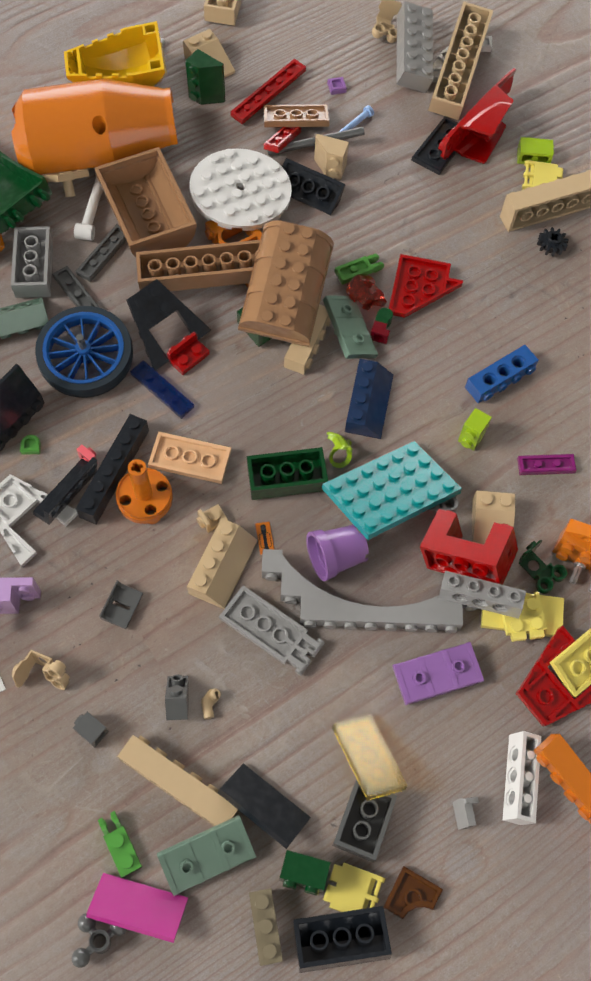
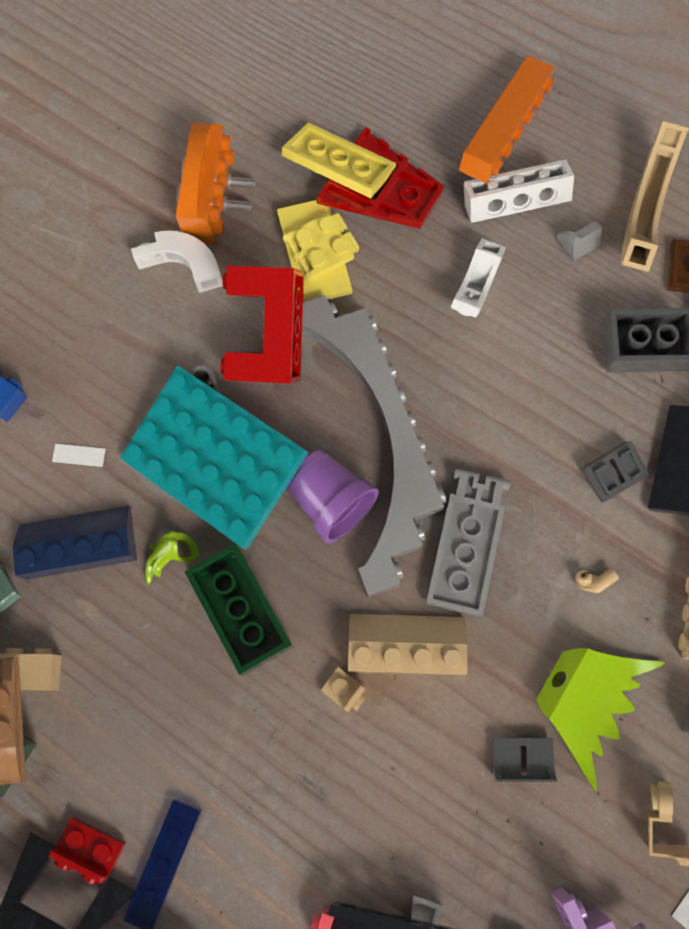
camera: 105 degrees left, 10 degrees up
black brick [75,414,149,525] -> none
orange piece [116,459,173,524] -> none
light nougat plate [148,431,231,484] -> none
dark grey slope [165,674,189,720] -> none
orange sticker [255,522,274,555] -> none
clear yellow tile [332,714,408,801] -> none
medium lavender container [392,642,484,705] -> none
light grey brick [439,571,526,619] -> none
lime brick [458,407,492,451] -> none
tan slope [472,491,515,545] -> none
magenta tile [517,454,577,475] -> none
dark green piece [519,540,568,594] -> none
none -> white sticker [52,444,106,467]
none -> white arch [131,231,223,293]
none -> white arch [451,238,506,318]
none -> lime piece [537,648,665,791]
none -> dark grey piece [579,441,649,502]
none -> tan arch [621,121,689,272]

